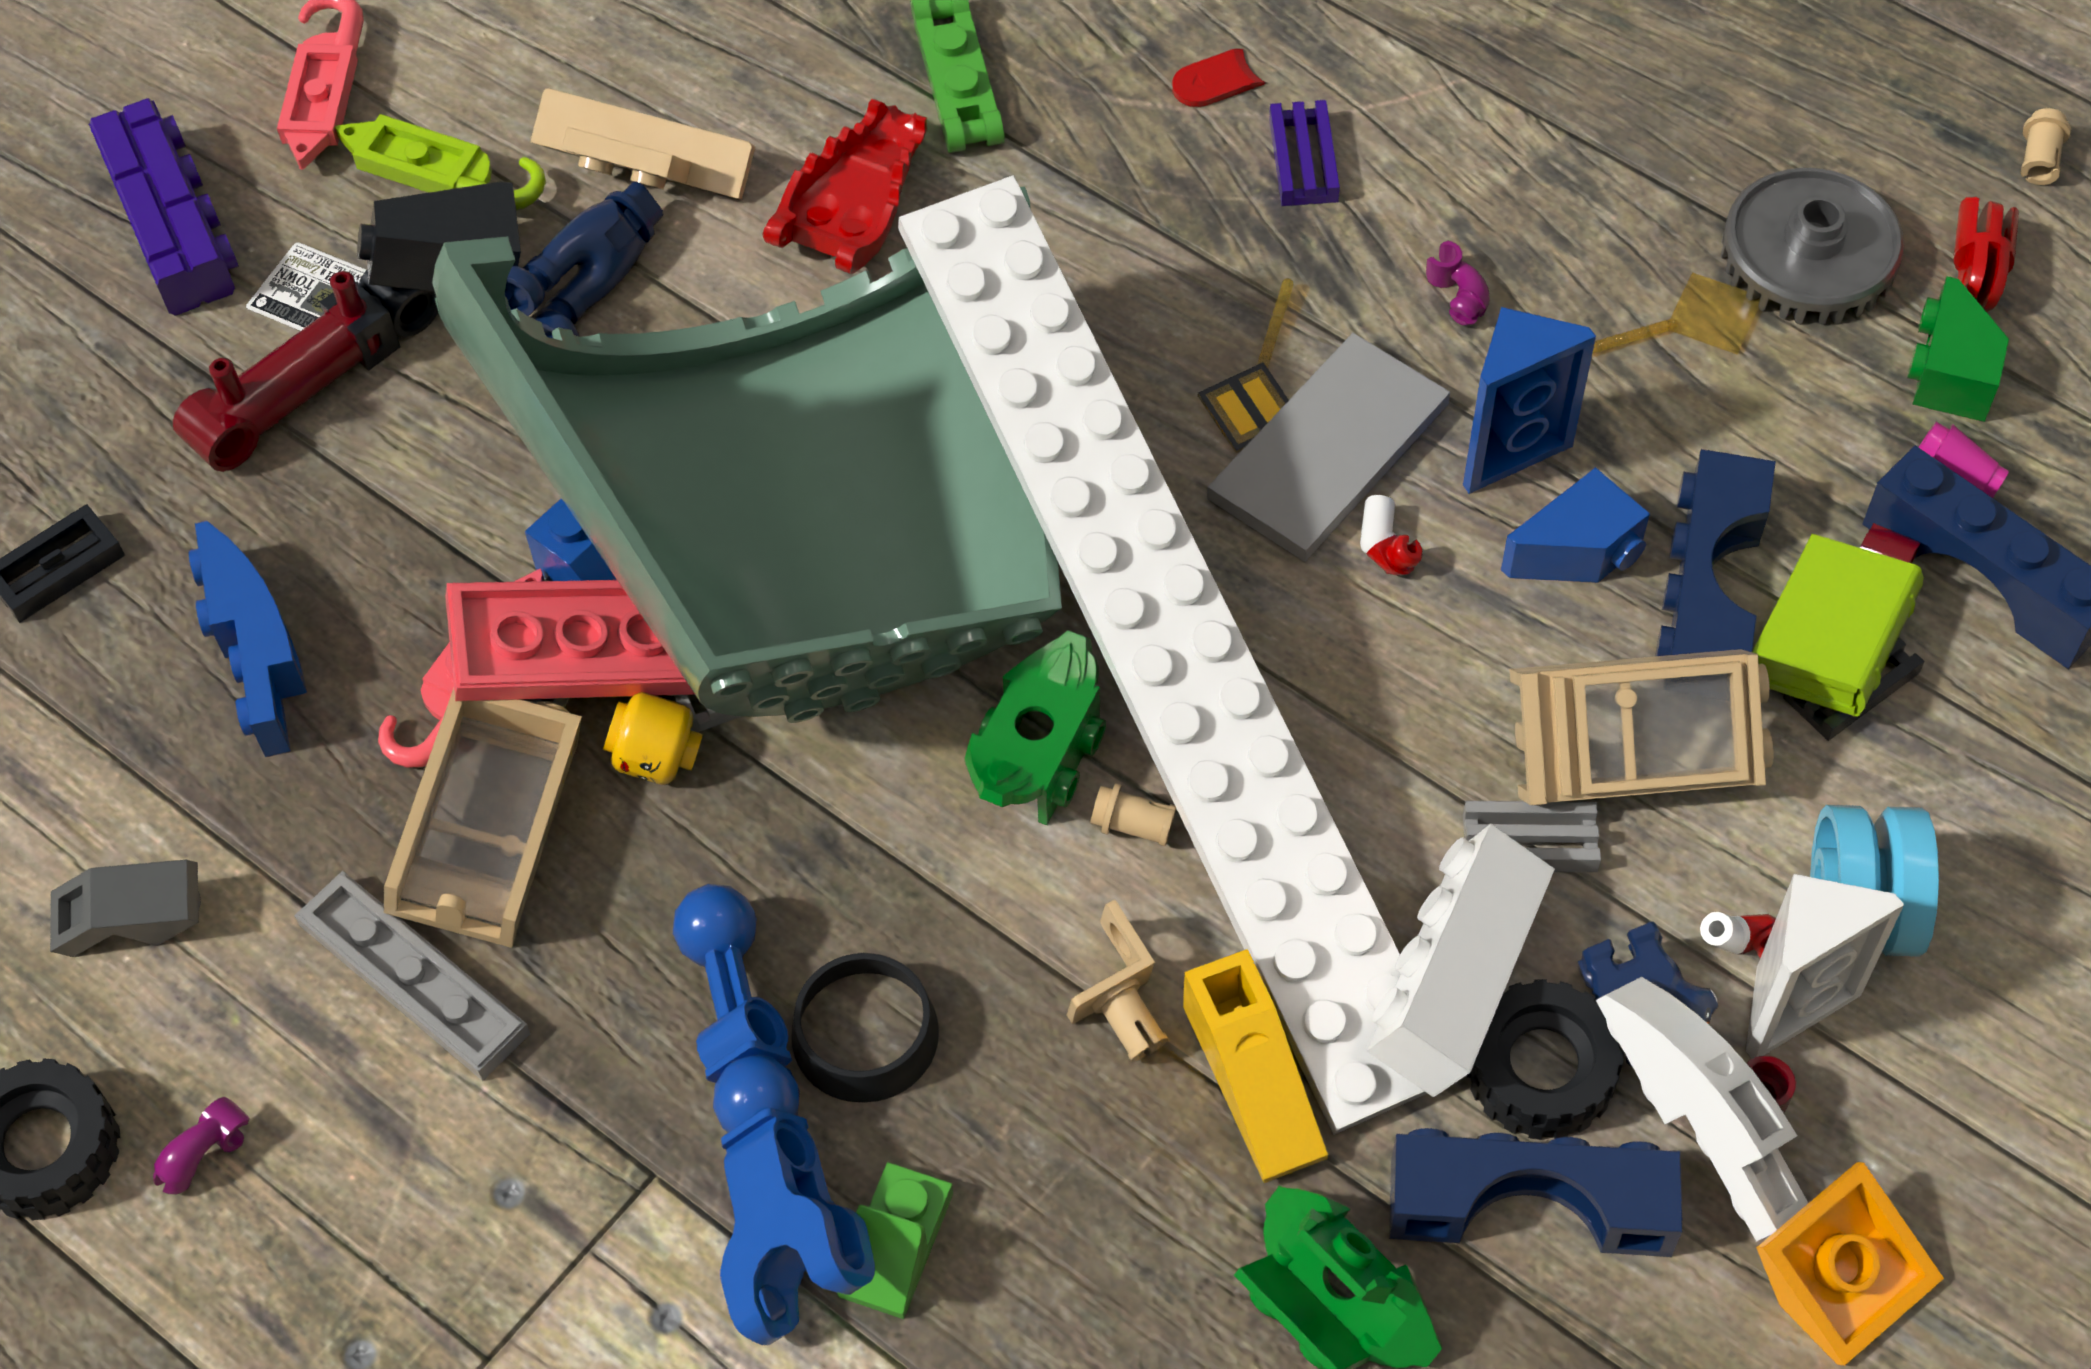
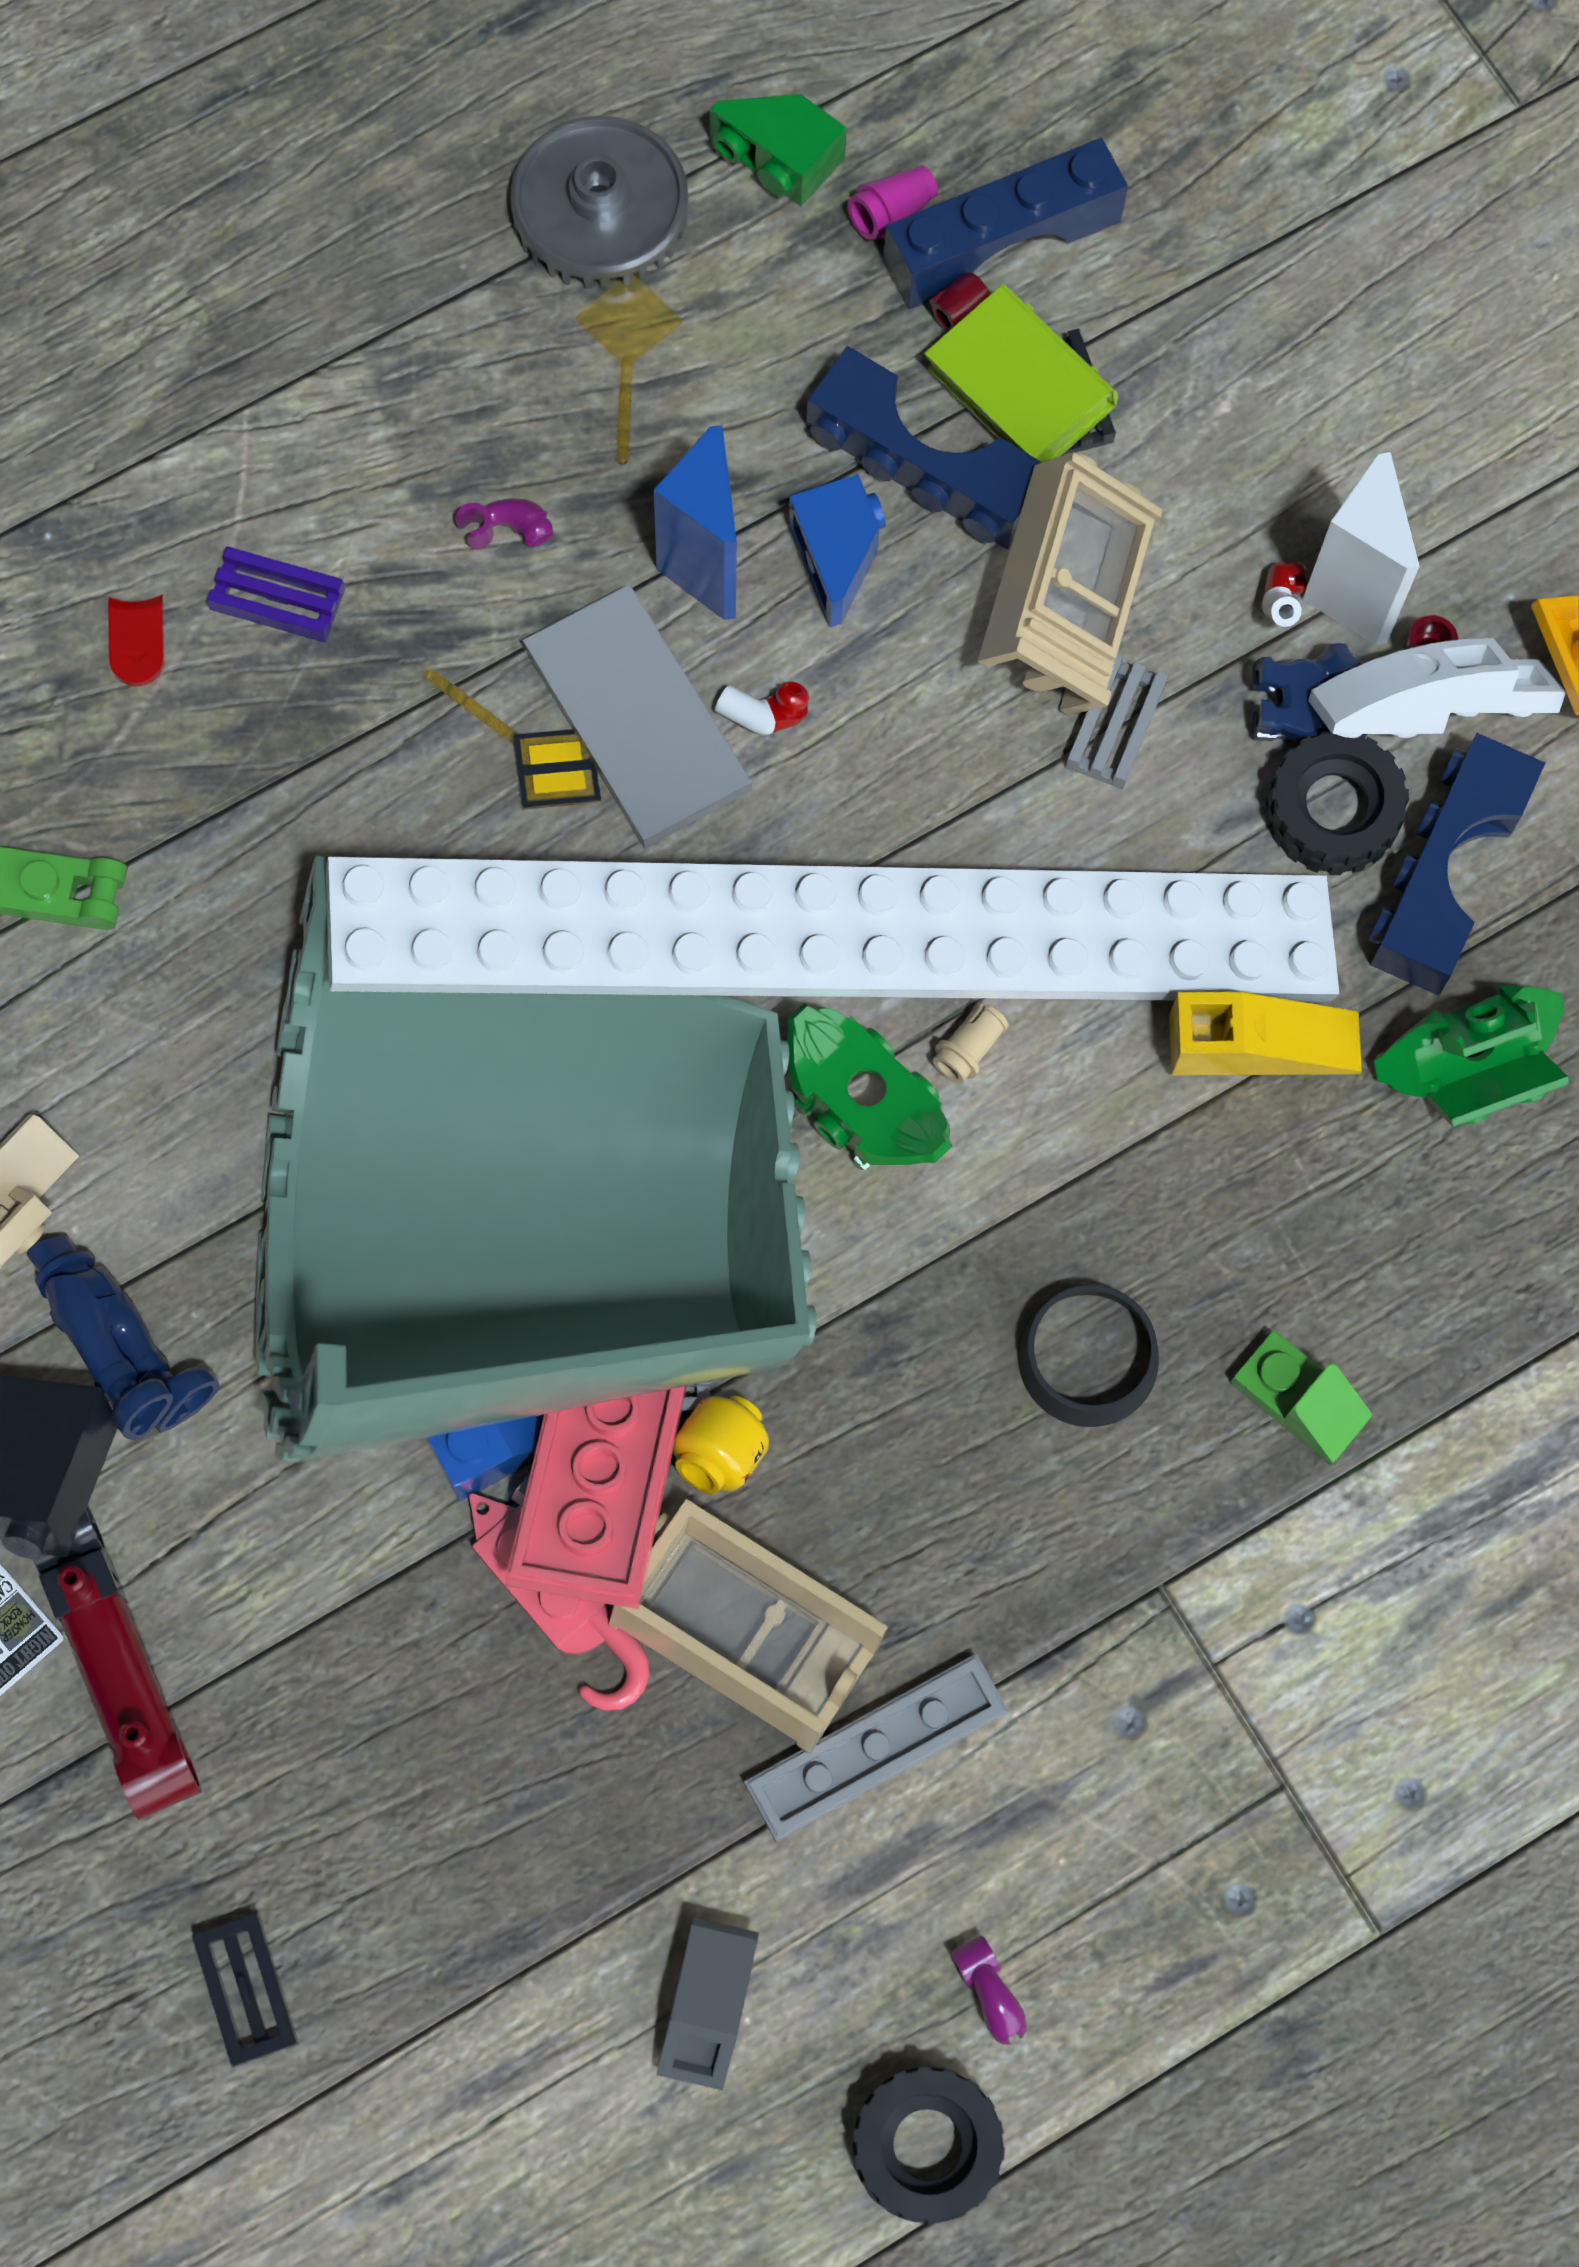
camera: 75 degrees left, 15 degrees up
blue slope [189,521,307,757] -> none
blue piece [673,884,875,1345] -> none
red animal [762,99,927,274] -> none
tan bracket [1067,900,1169,1062] -> none
white brick [1367,824,1555,1097] -> none
medium azure wheel [1810,805,1939,957] -> none
red arm [1953,197,2019,312] -> none

